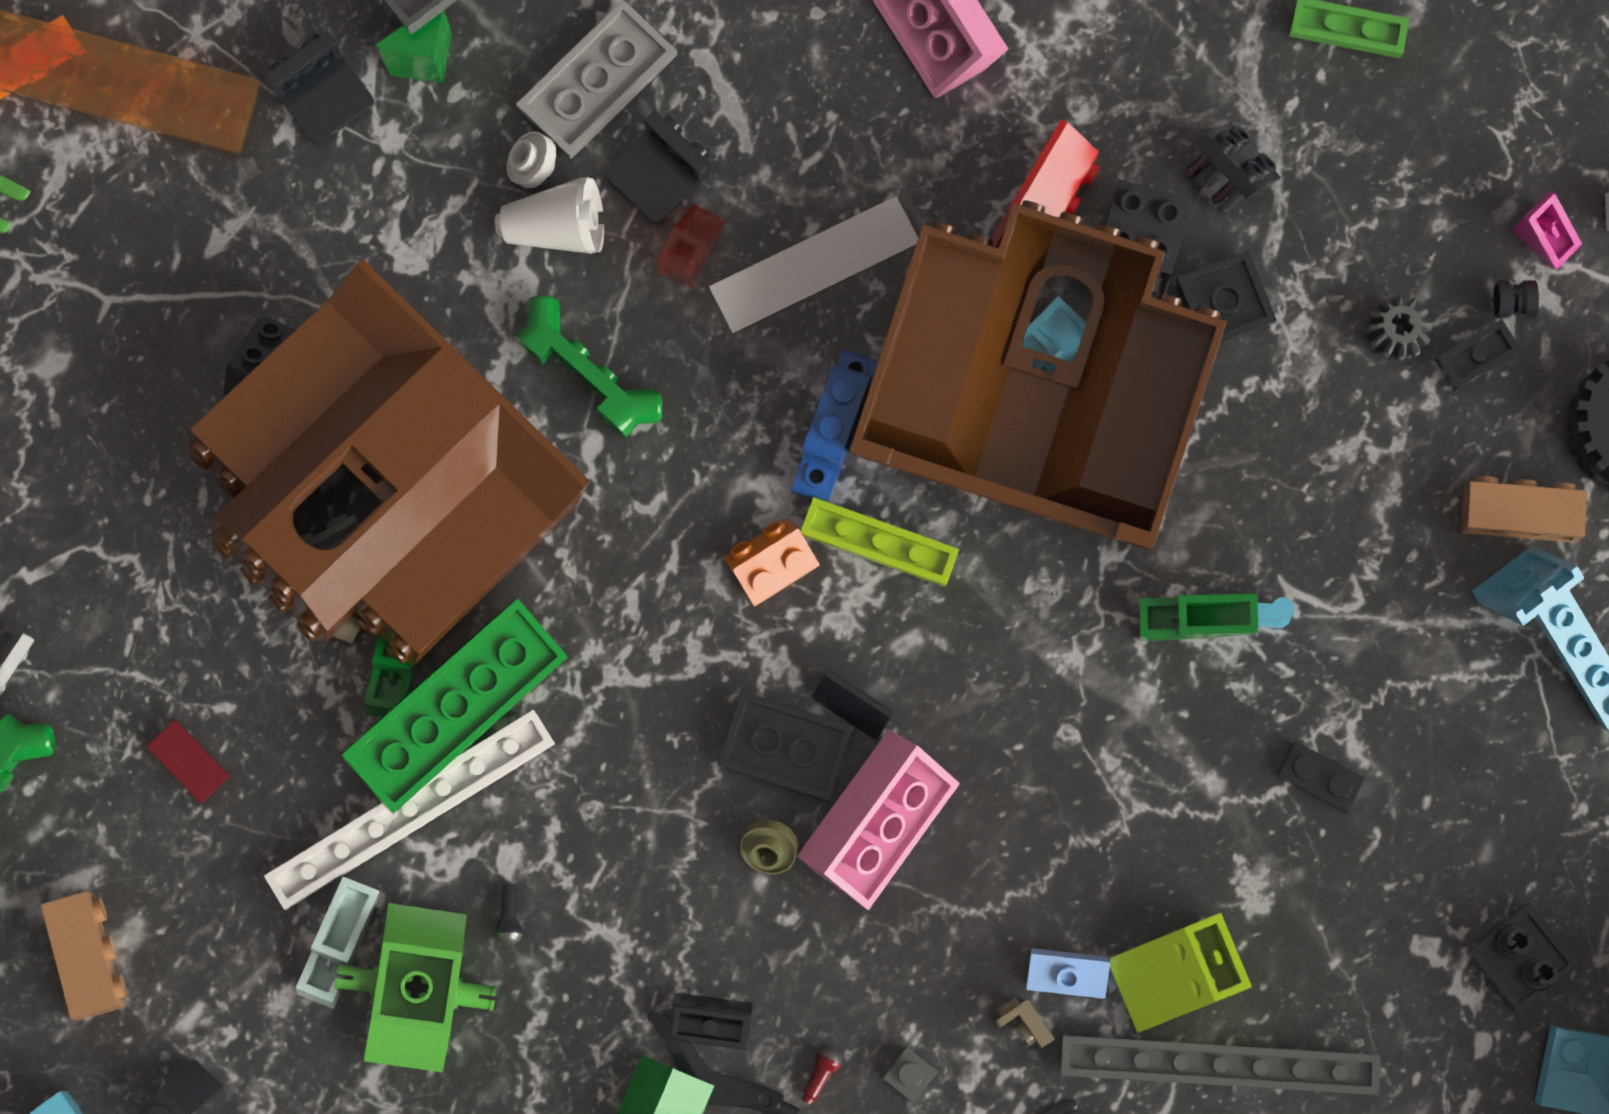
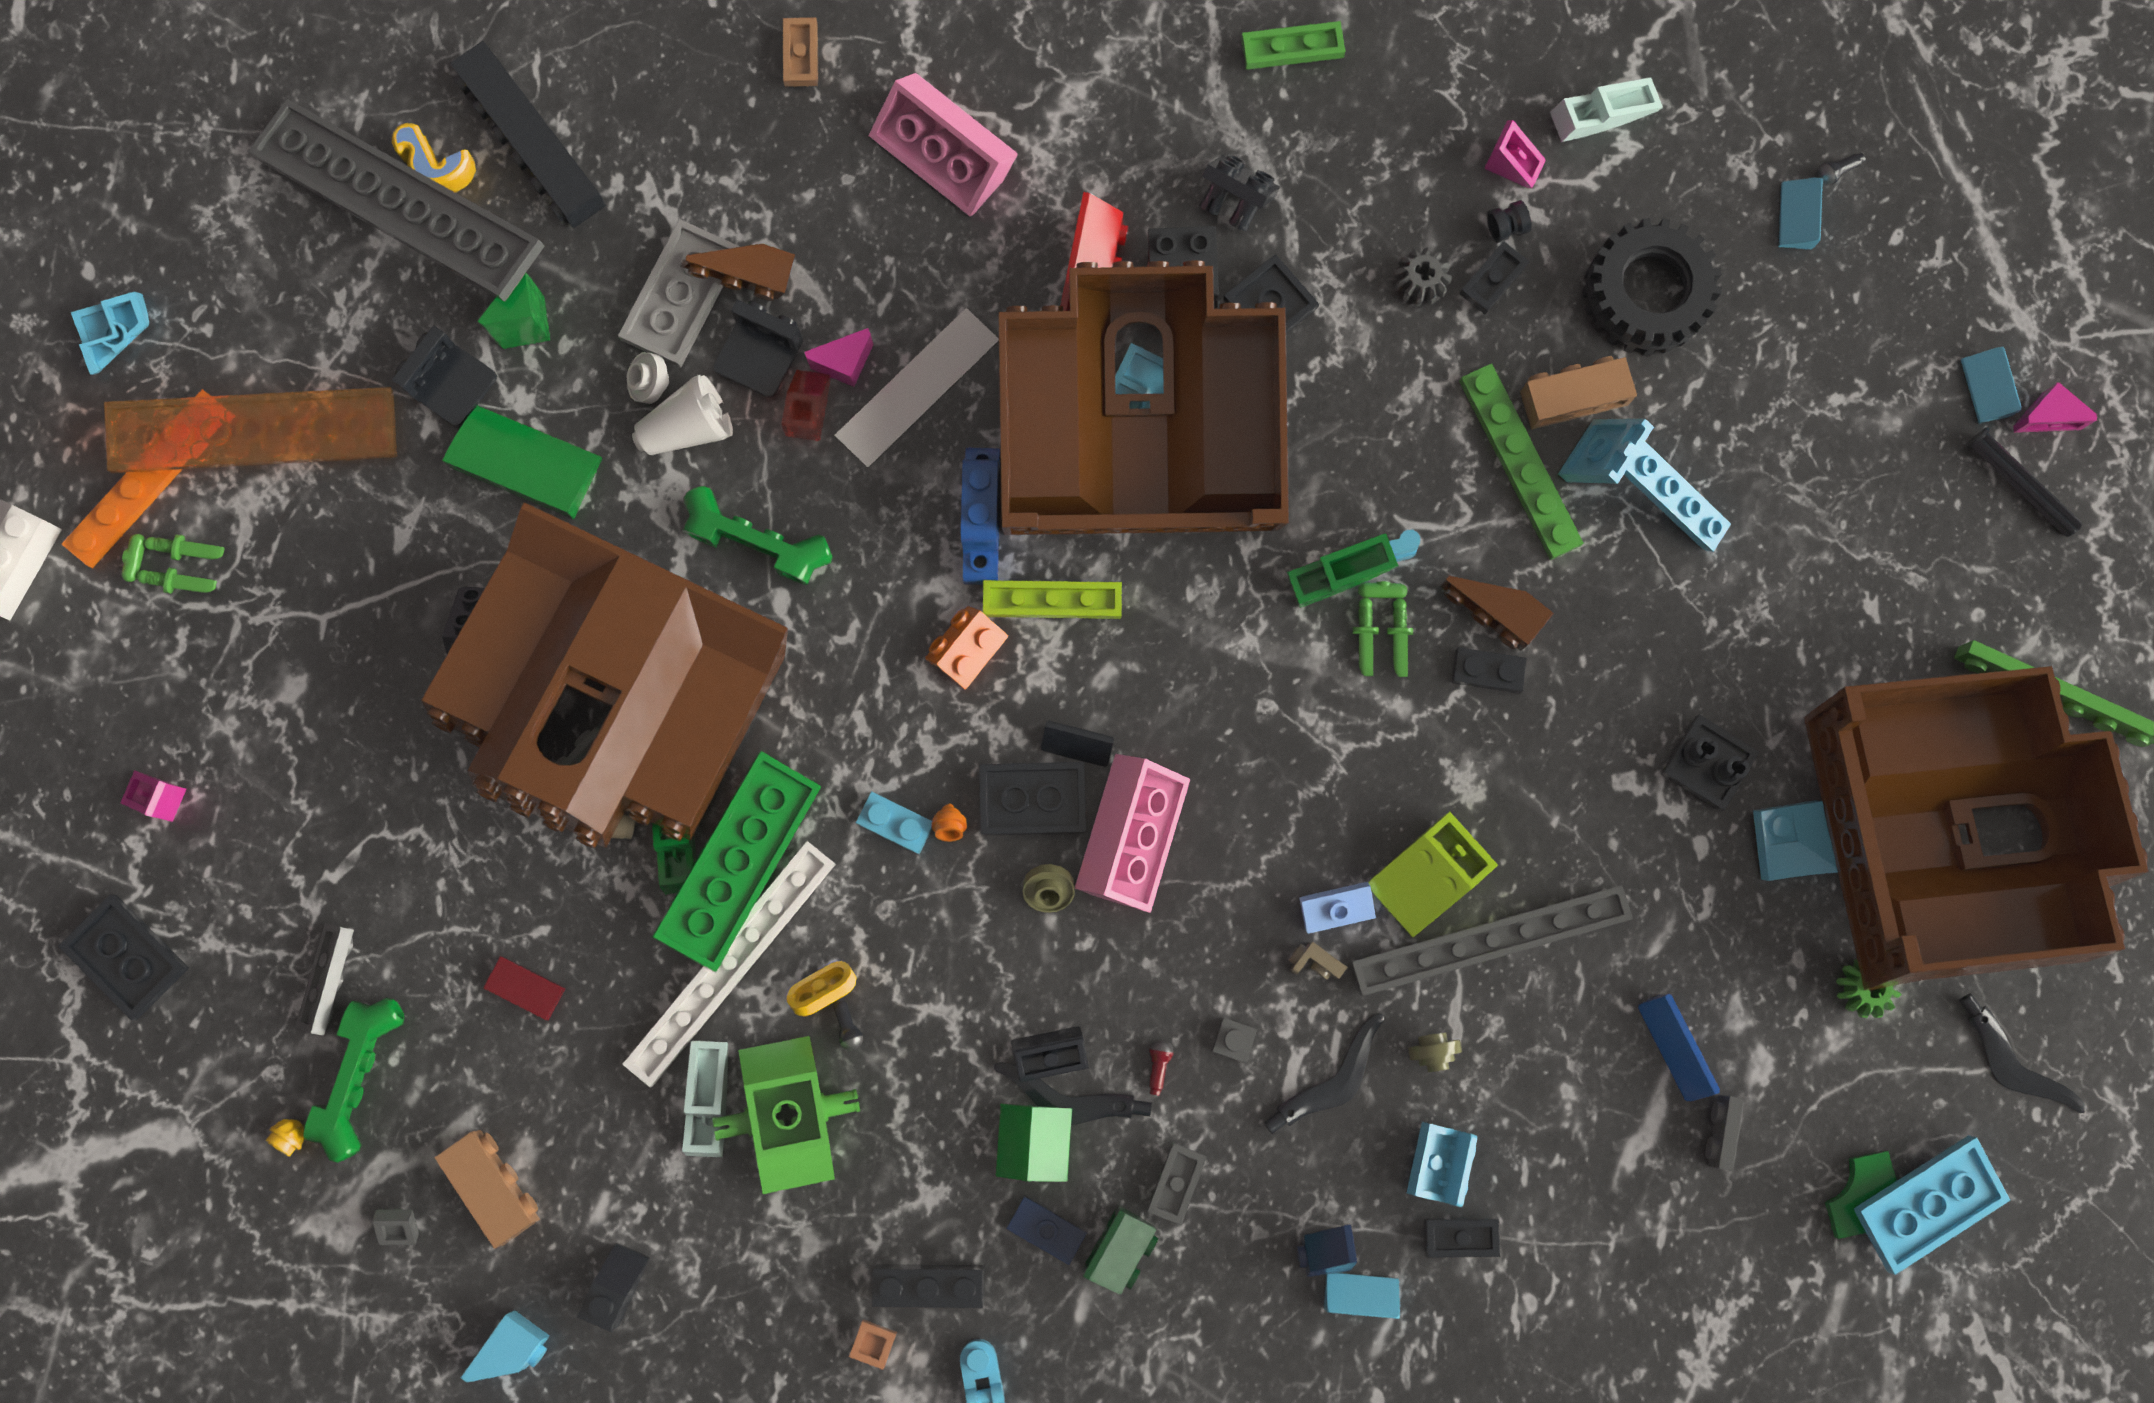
camera: 20 degrees left, 0 degrees up
none -> green slope [442,405,603,519]
none -> reddish brown slope [680,243,795,301]
none -> yellow plate [786,961,856,1016]
none -> dark pink slope [804,328,873,387]
none -> medium azure plate [856,791,932,854]
none -> orange plate [932,804,967,842]
none -> bright green piece [1353,581,1413,677]
none -> reddish brown slope [1440,576,1554,651]
none -> bright green plate [1459,364,1584,560]

